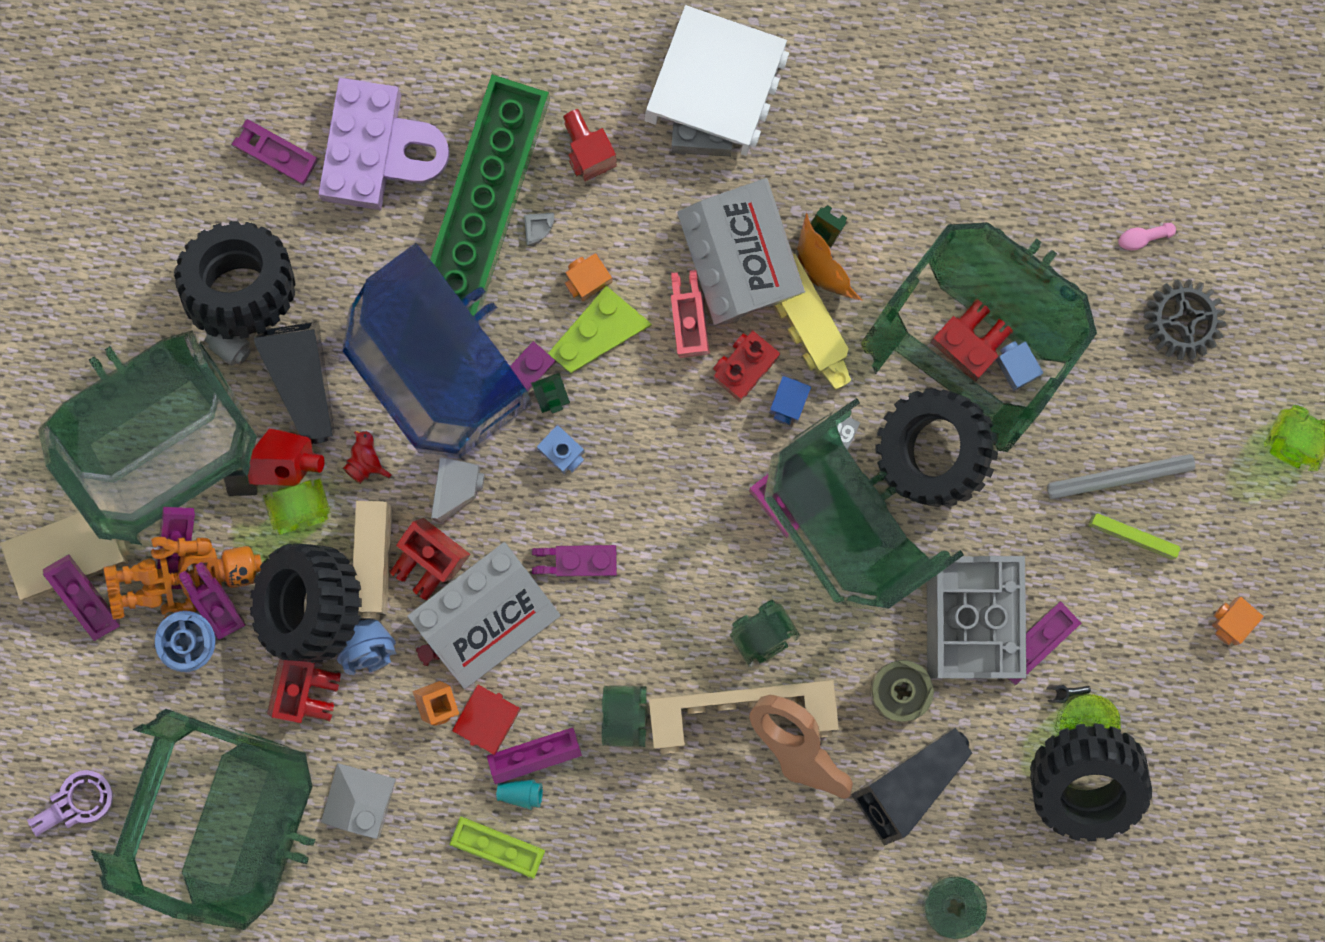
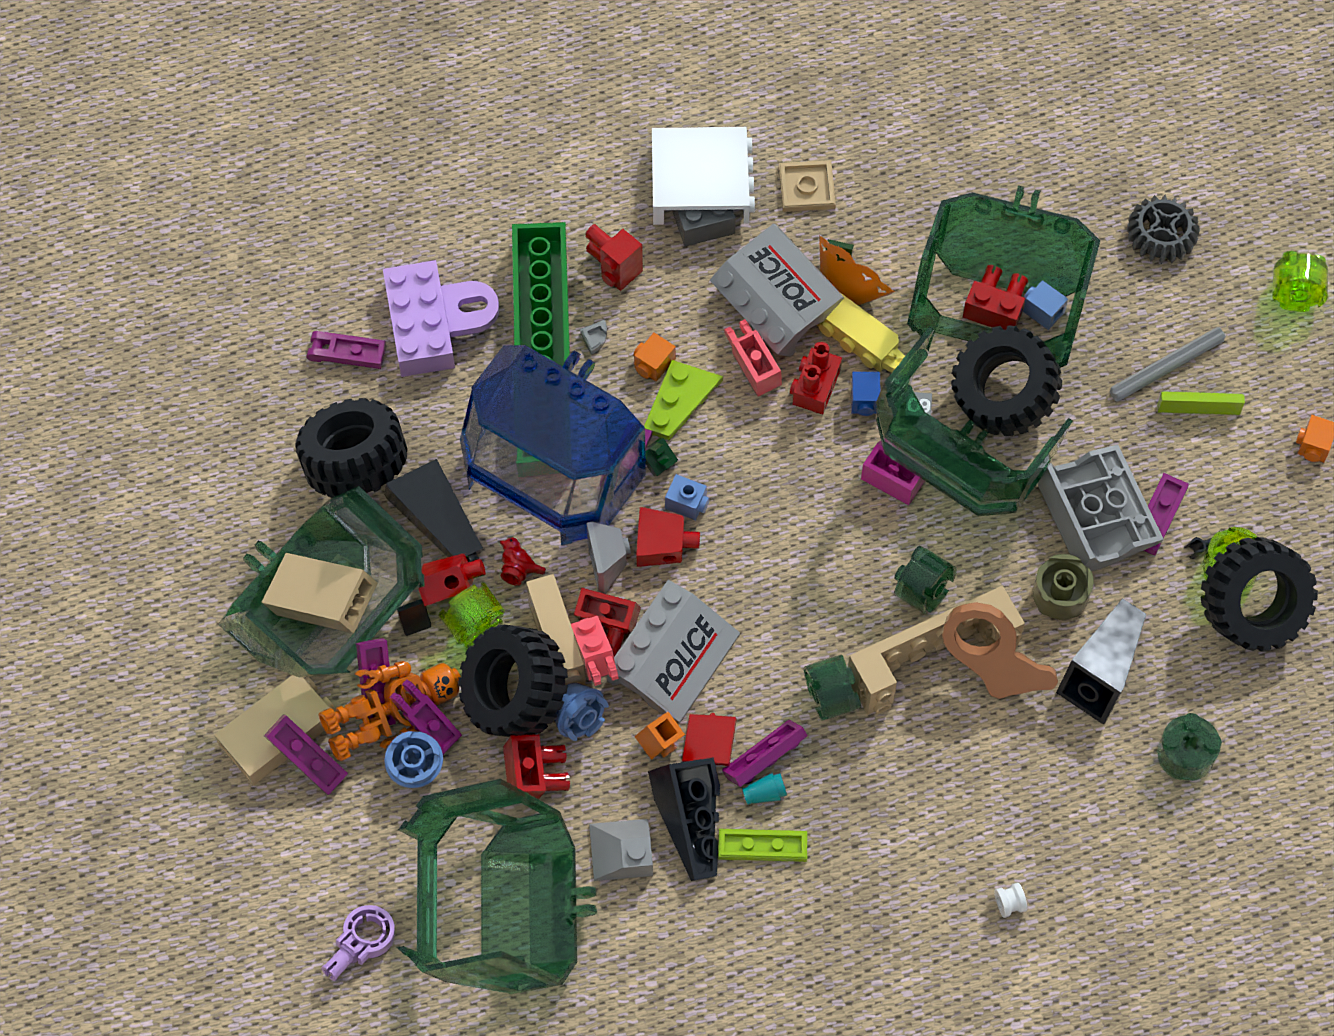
camera: 20 degrees left, 20 degrees down
dark red piece [416,643,440,666] -> none
magenta hinge [532,545,617,577] -> none
bright pink piece [1118,223,1176,251] -> none
none -> tan brick [261,553,378,634]
none -> coral hinge [571,616,619,686]
none -> red torso [636,507,700,567]
none -> black wedge [648,757,720,881]
none -> tan tile [779,160,836,212]

